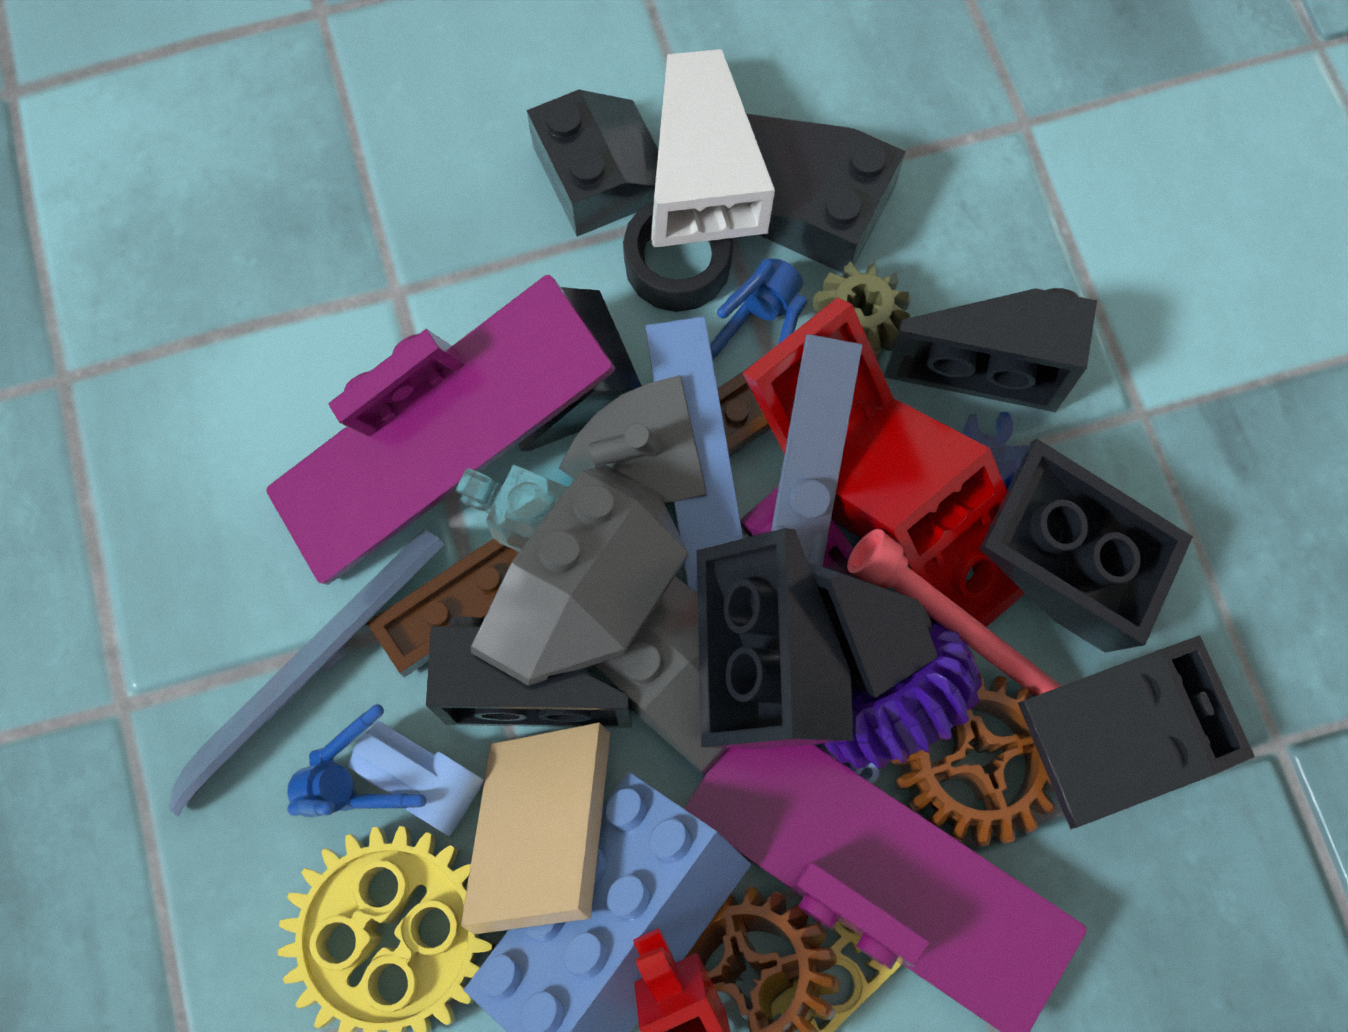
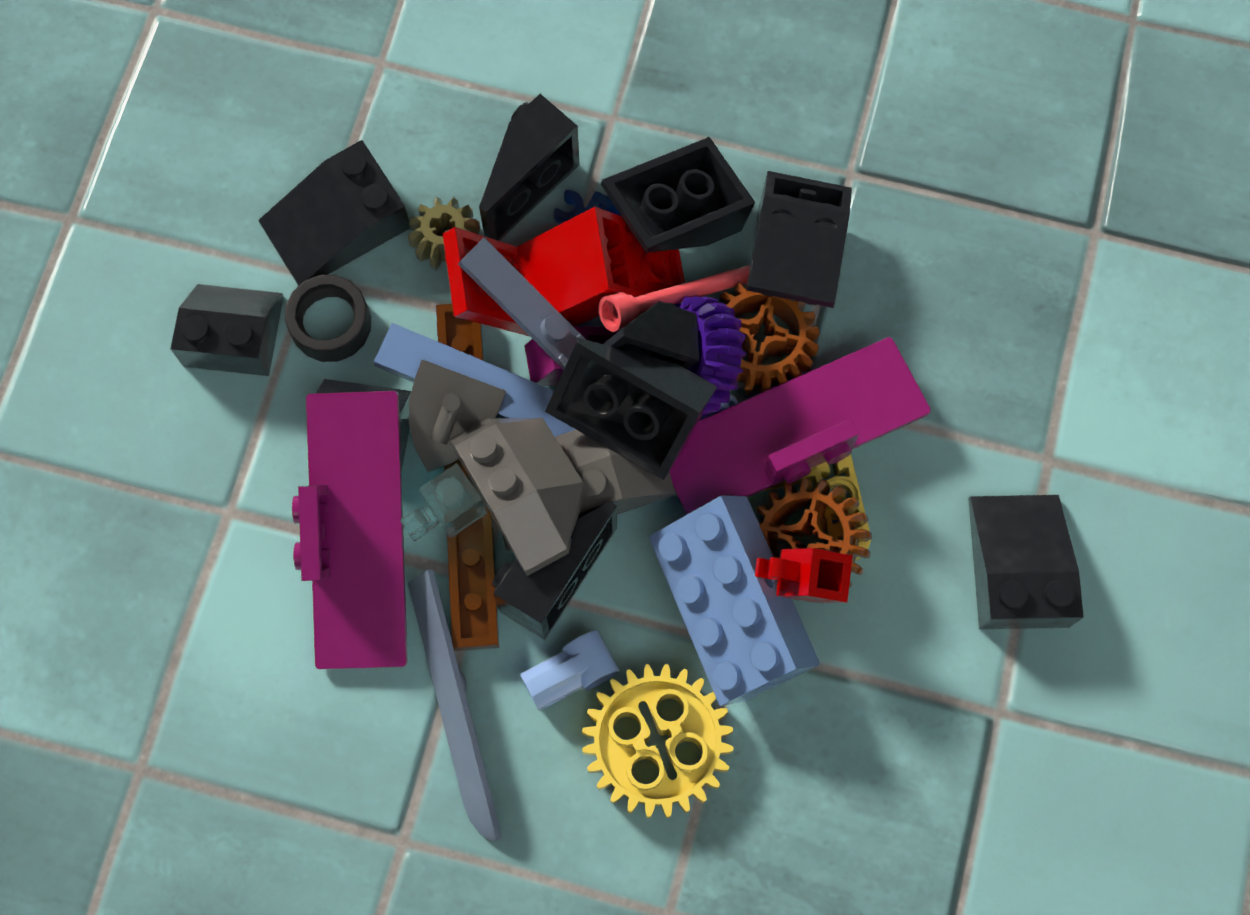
camera: 60 degrees left, 0 degrees up
blue plant [287,704,427,818] -> none
tan tile [461,722,611,934] -> none
white slope [651,49,775,247] -> none
blue plant [710,258,808,361] -> none

